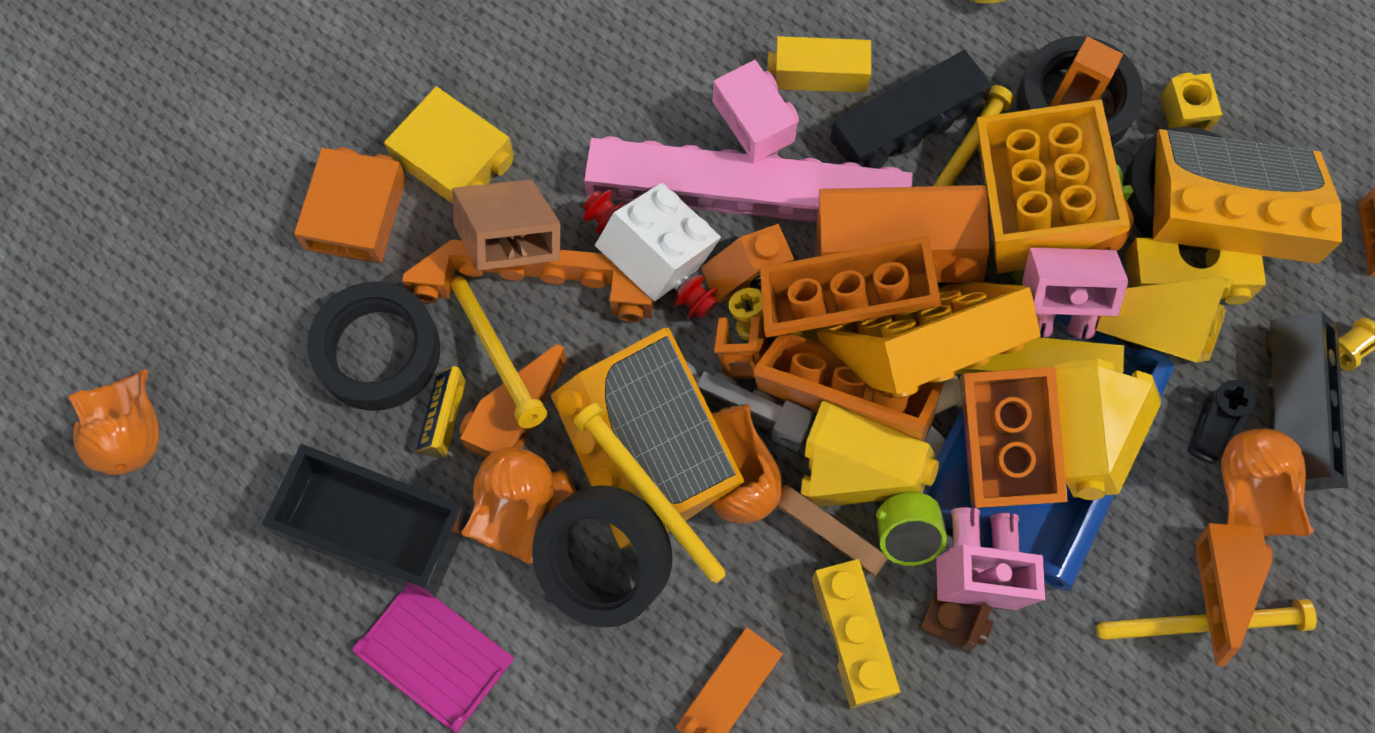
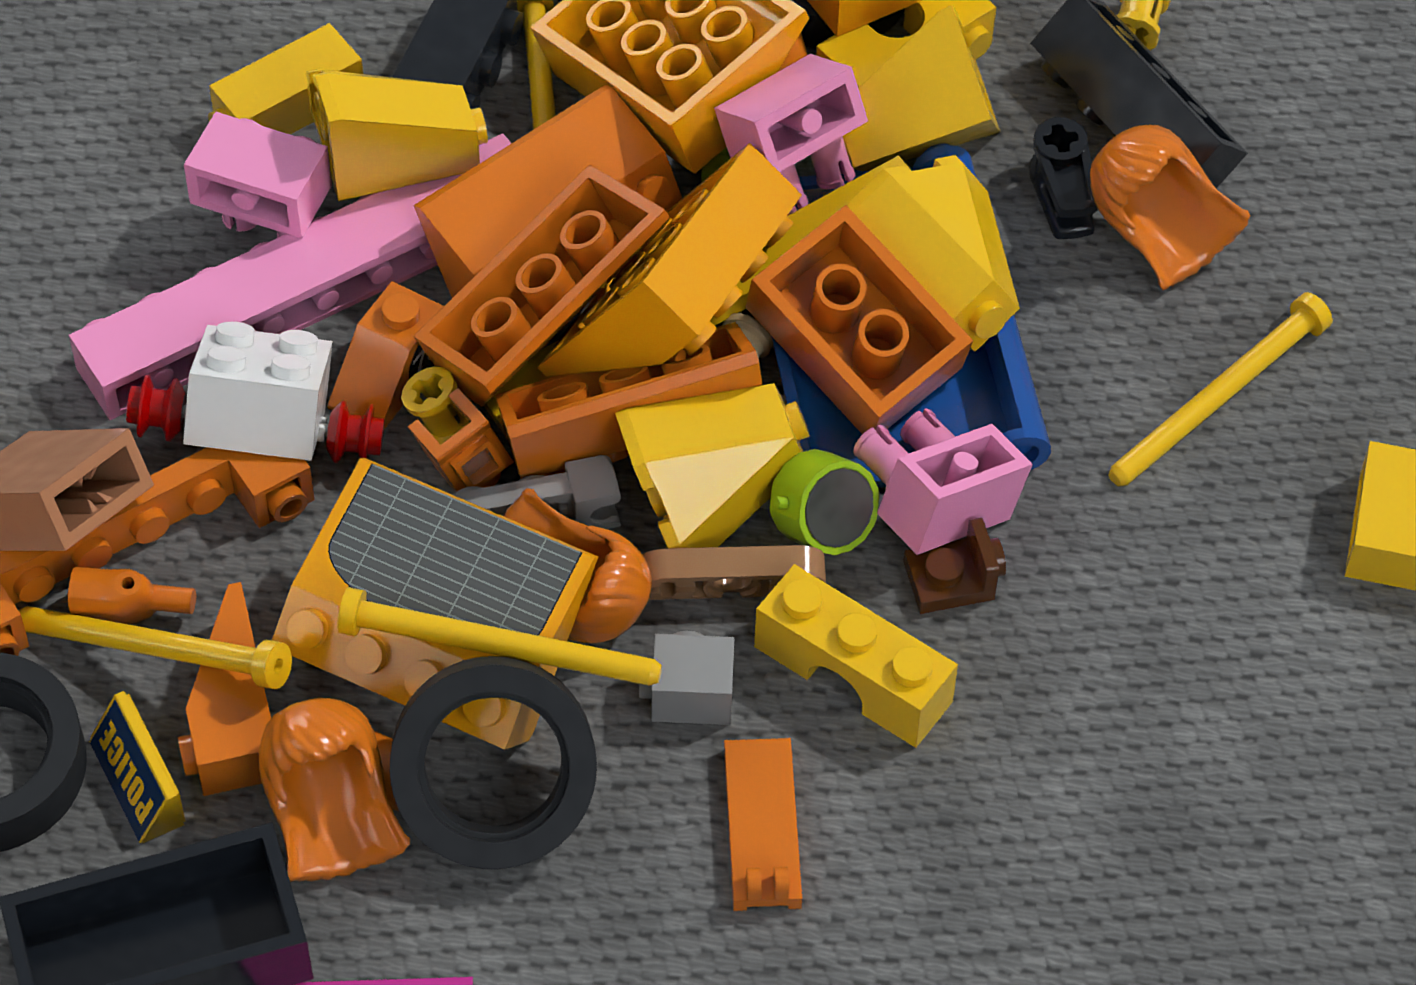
camera: 40 degrees left, 15 degrees down
orange slope [1196,523,1272,666] -> none
none -> orange piece [68,567,196,624]
none -> yellow slope [306,69,488,201]
none -> light grey brick [639,631,735,725]

